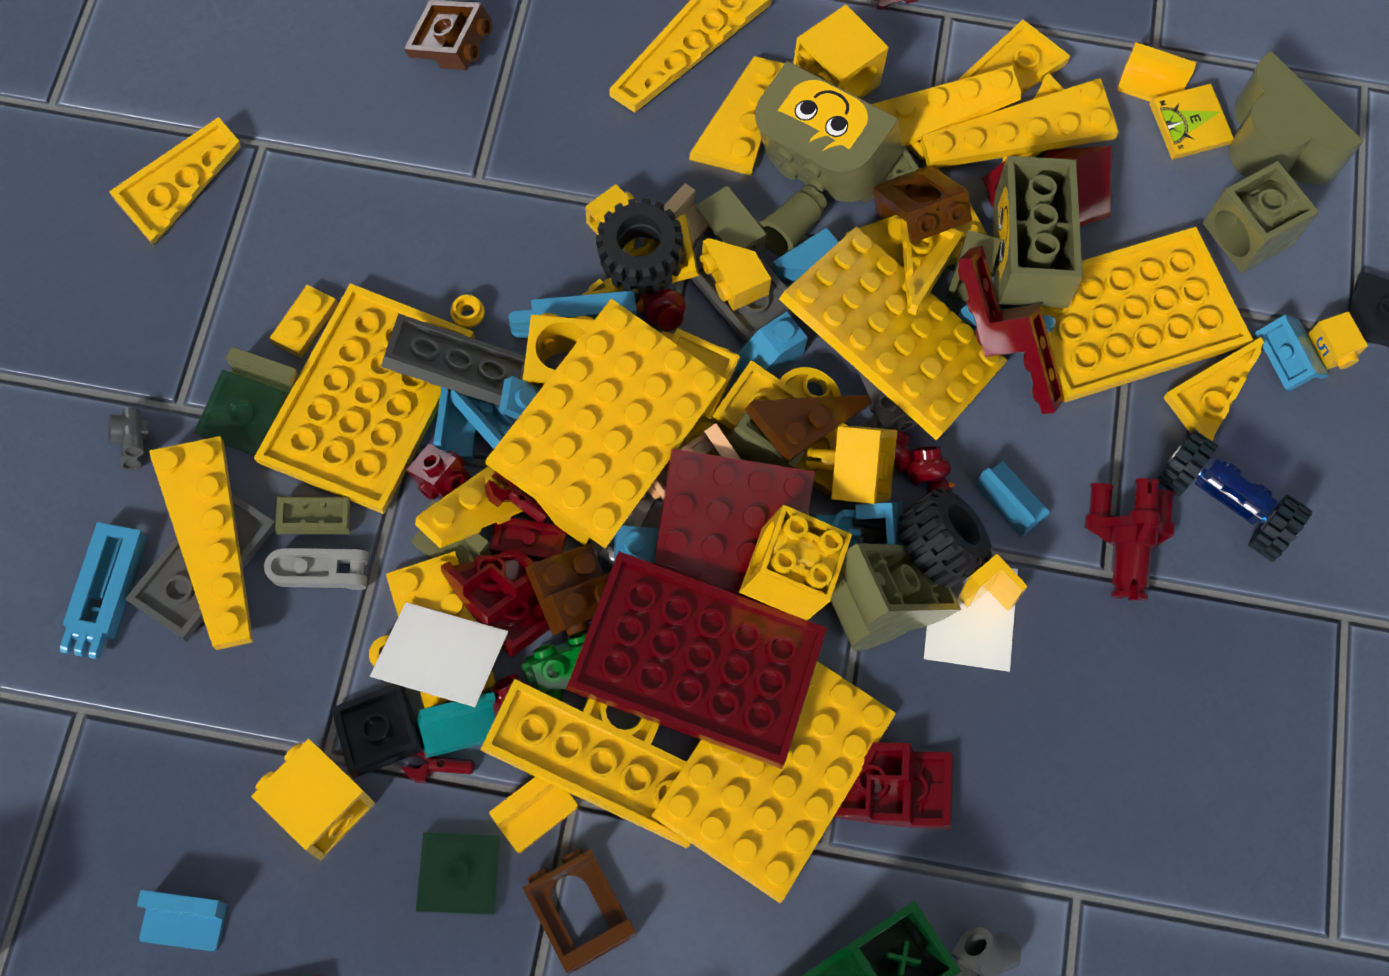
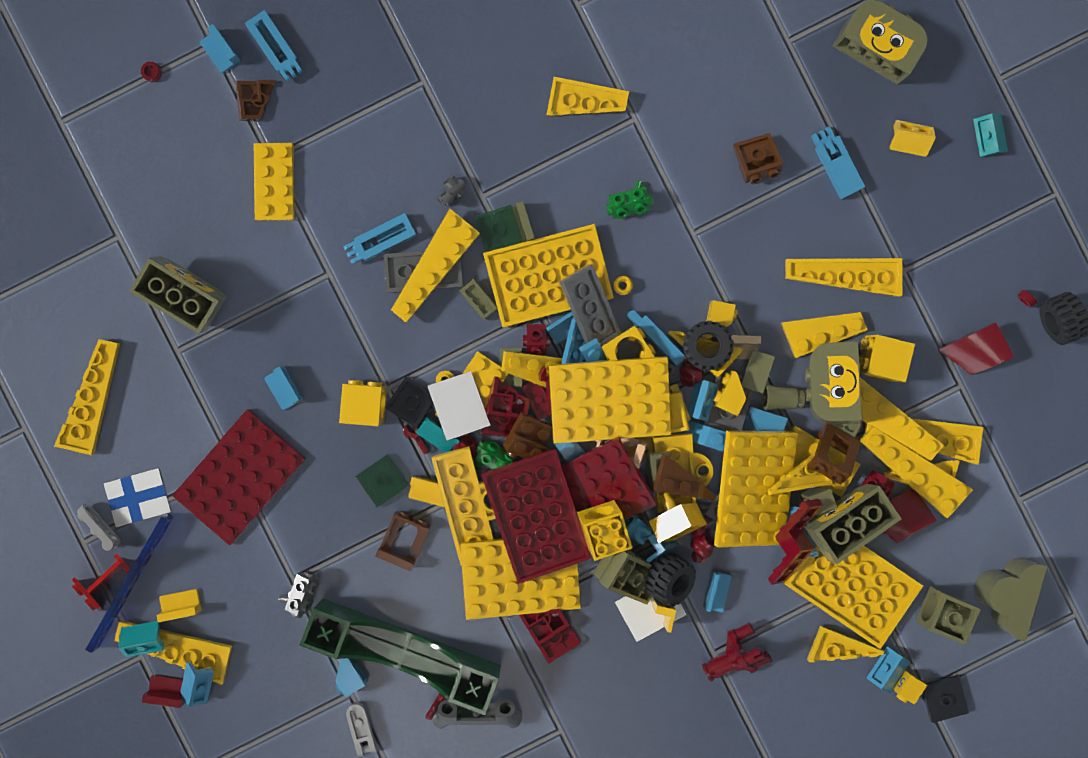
camera: 55 degrees right, 20 degrees up
light grey plate [264,548,369,590] -> none
yellow plate [270,285,338,358] -> none
yellow panel [1117,42,1197,102] -> none
yellow tile [1149,83,1234,160] -> none
plate [1157,429,1313,562] -> none
none -> green brick [606,181,654,219]
none -> dark azure panel [688,380,718,422]

